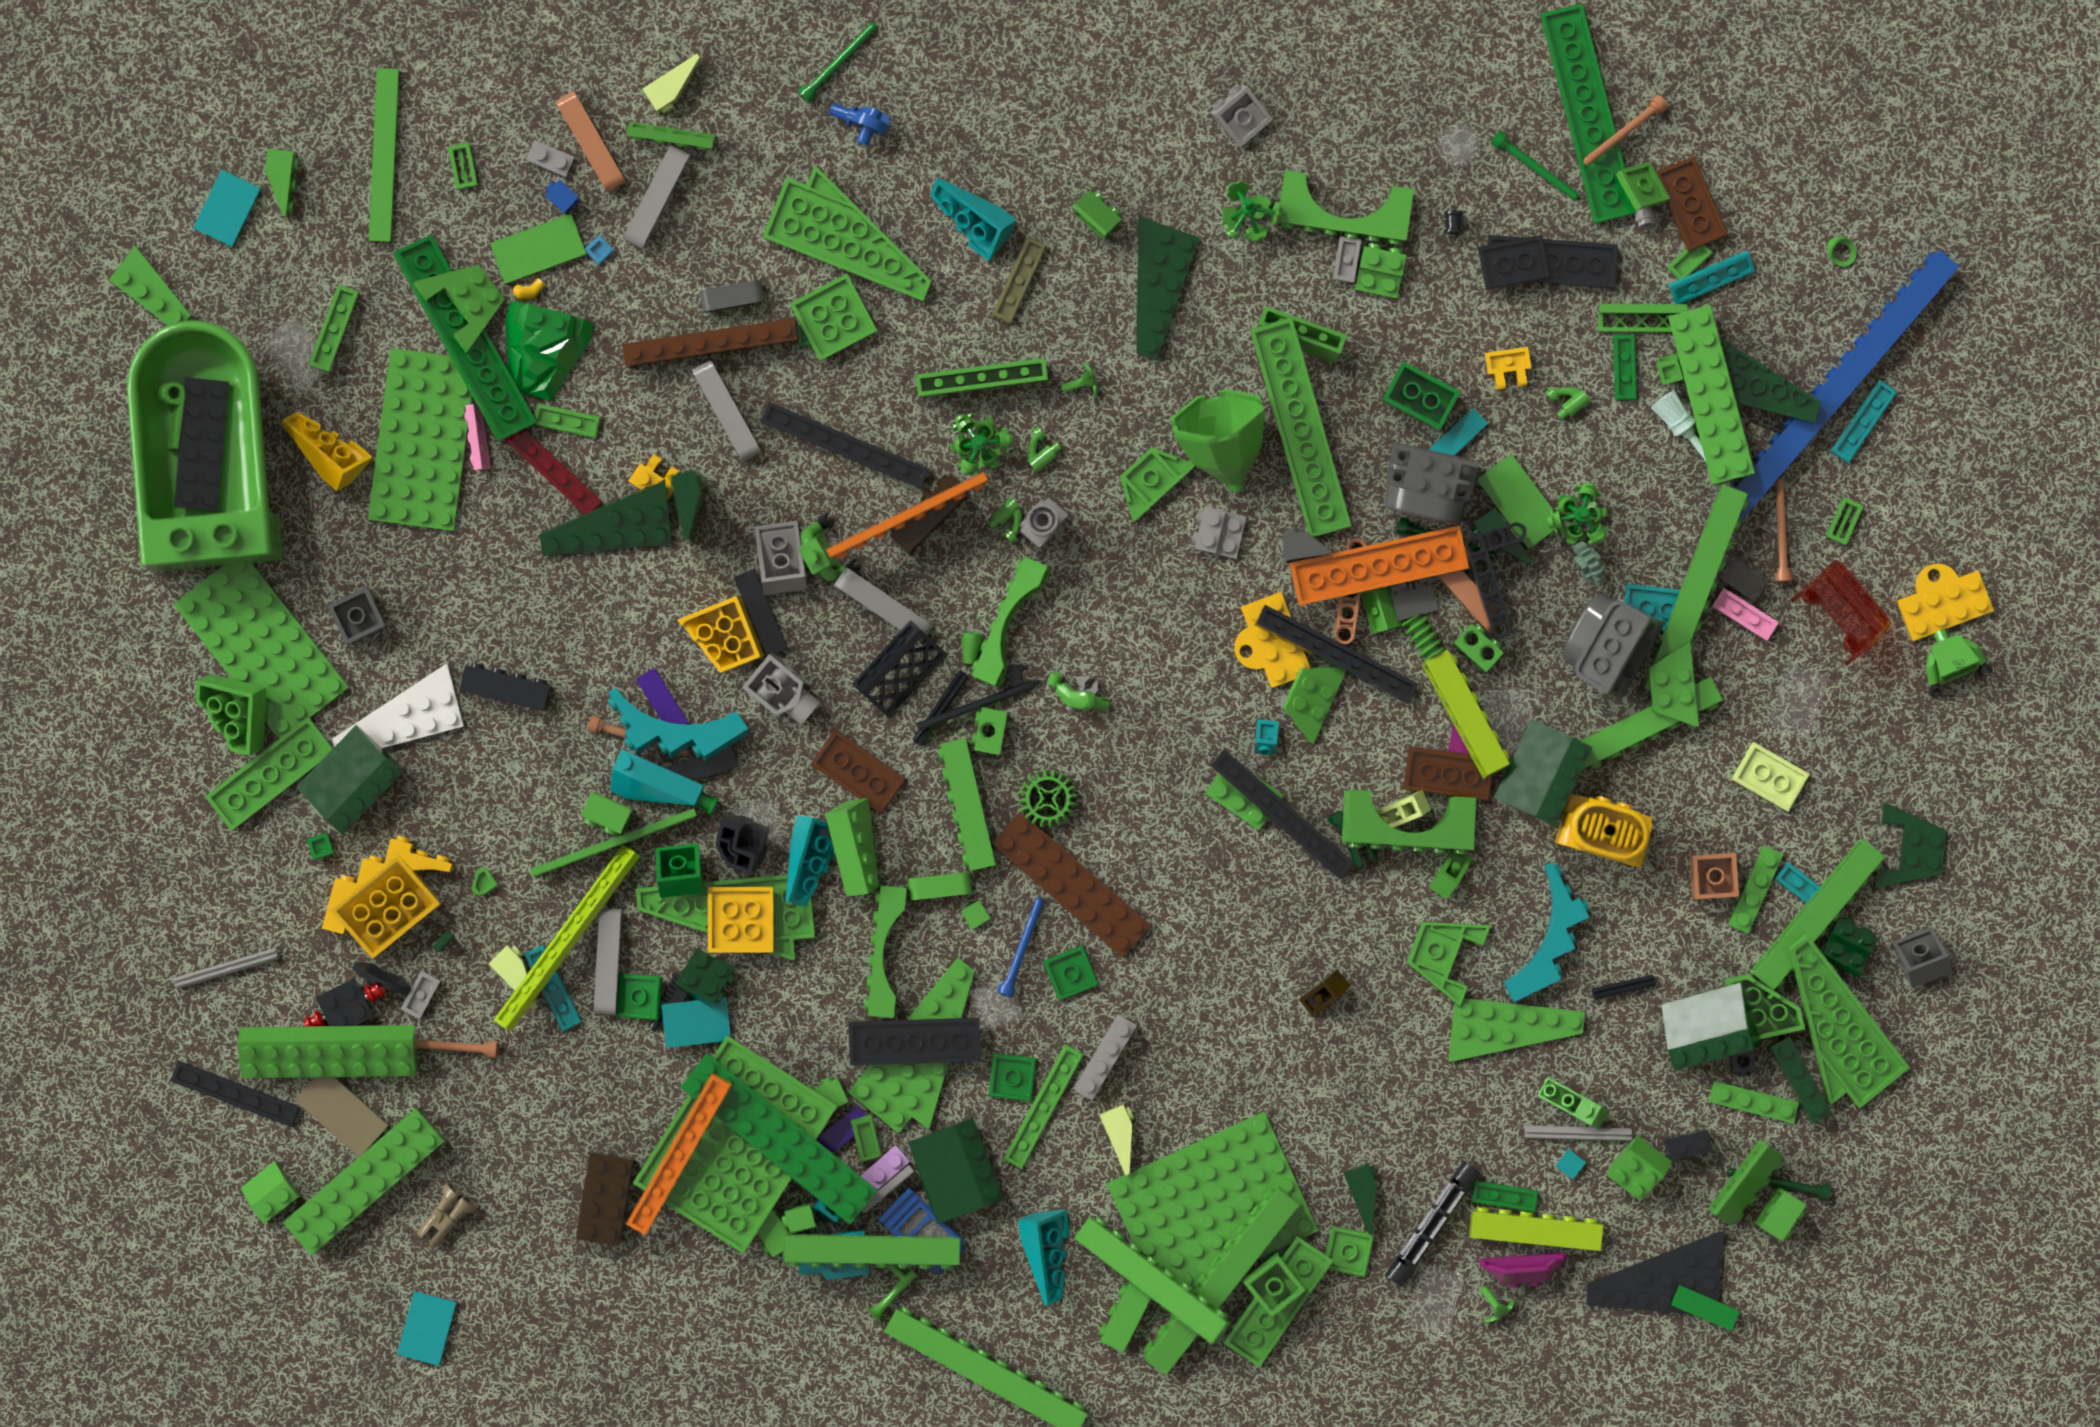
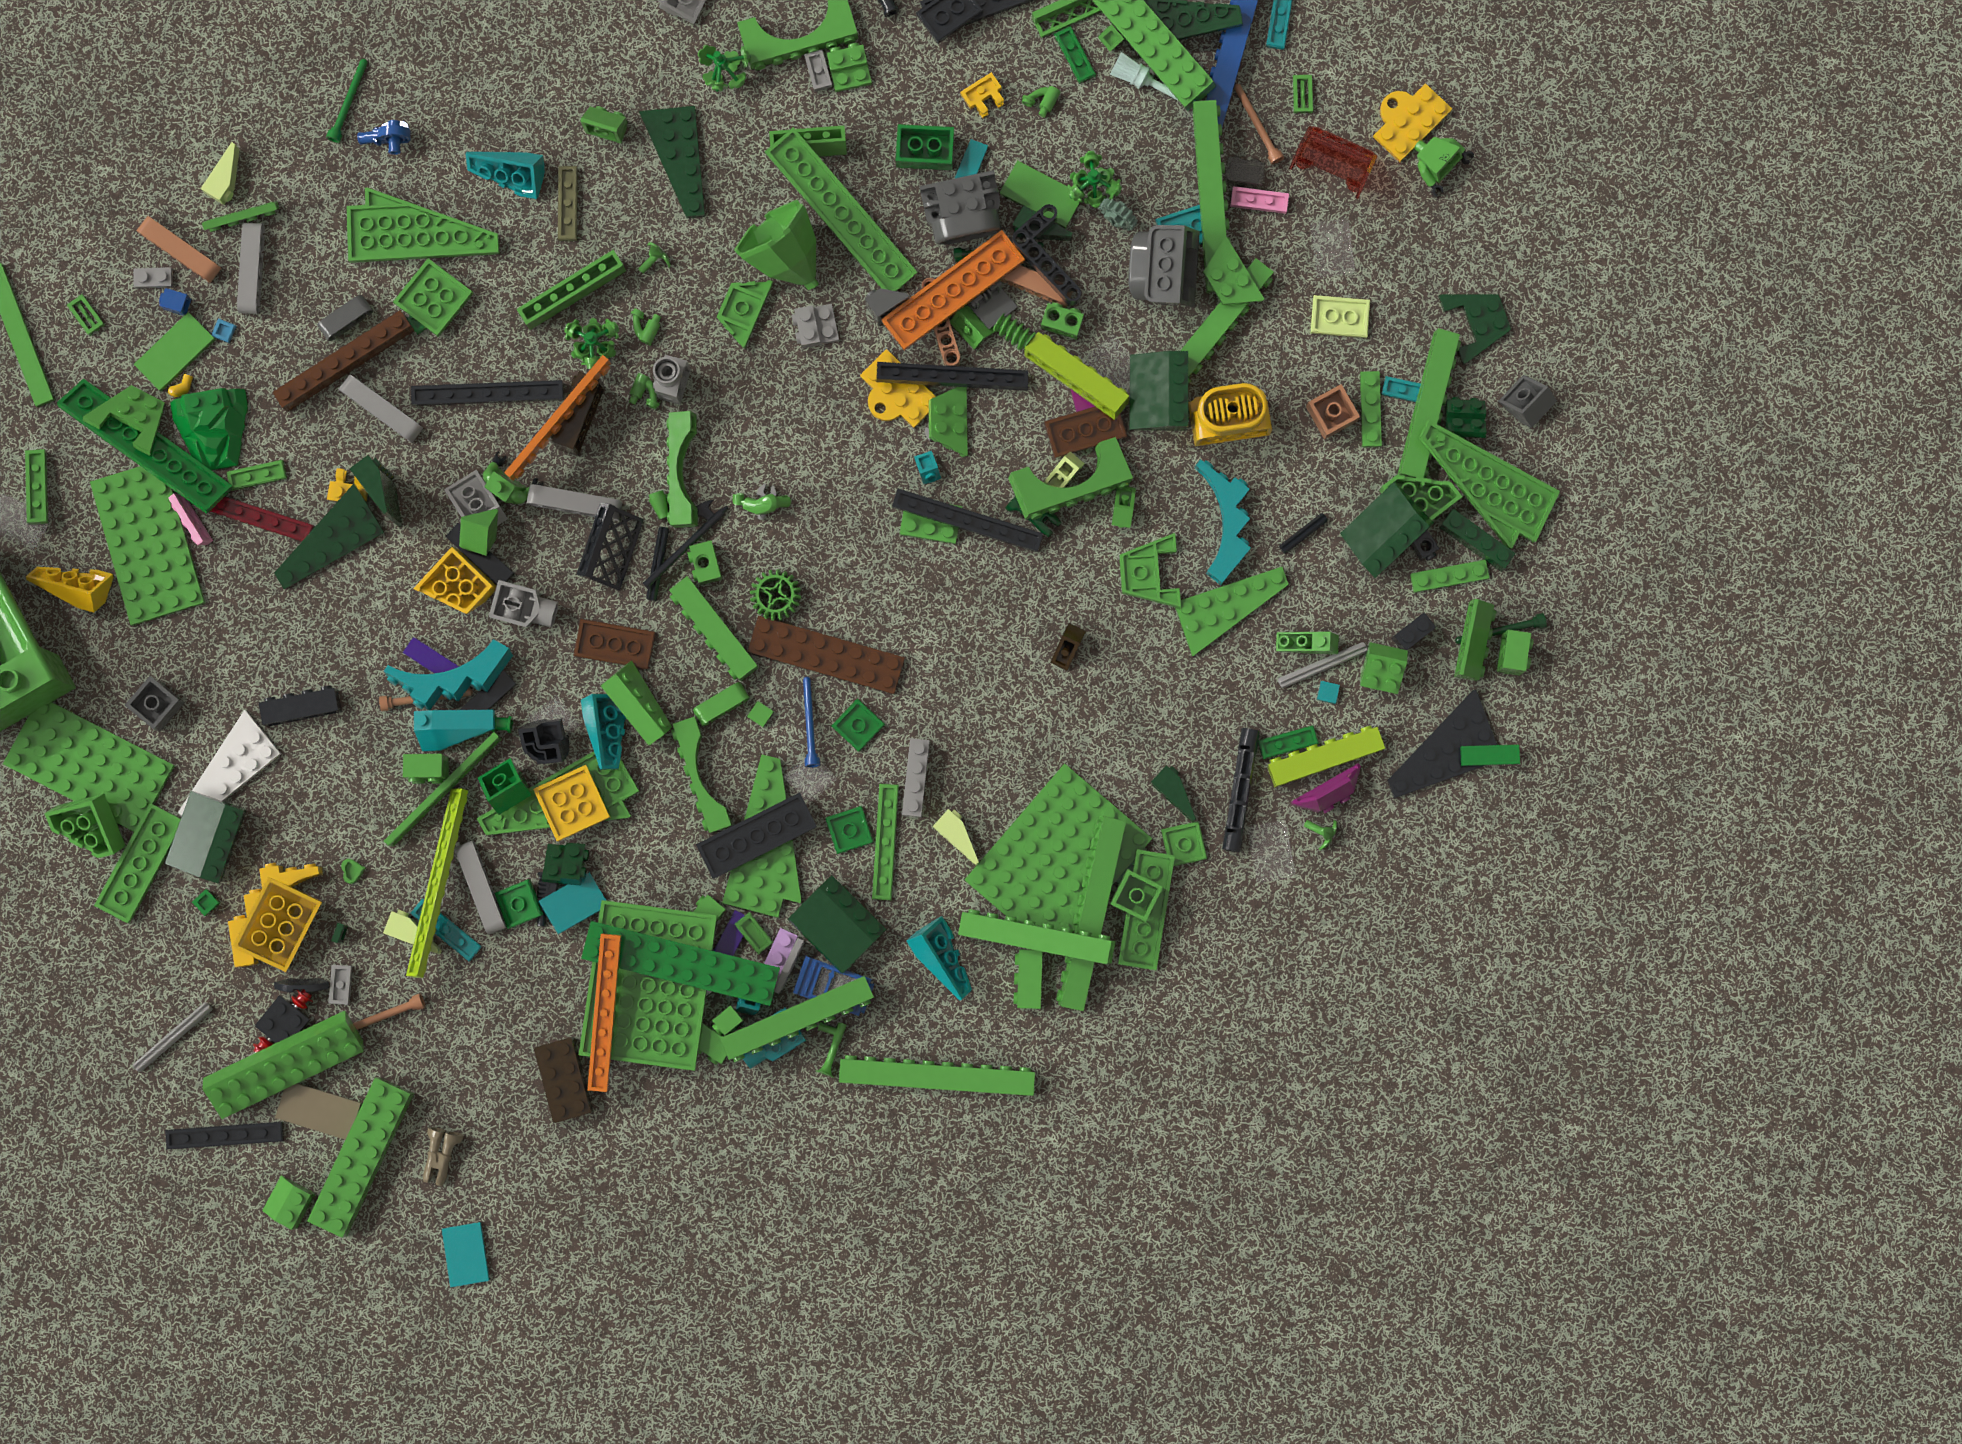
camera: 20 degrees left, 5 degrees down
none -> bright green slope [459,509,498,555]

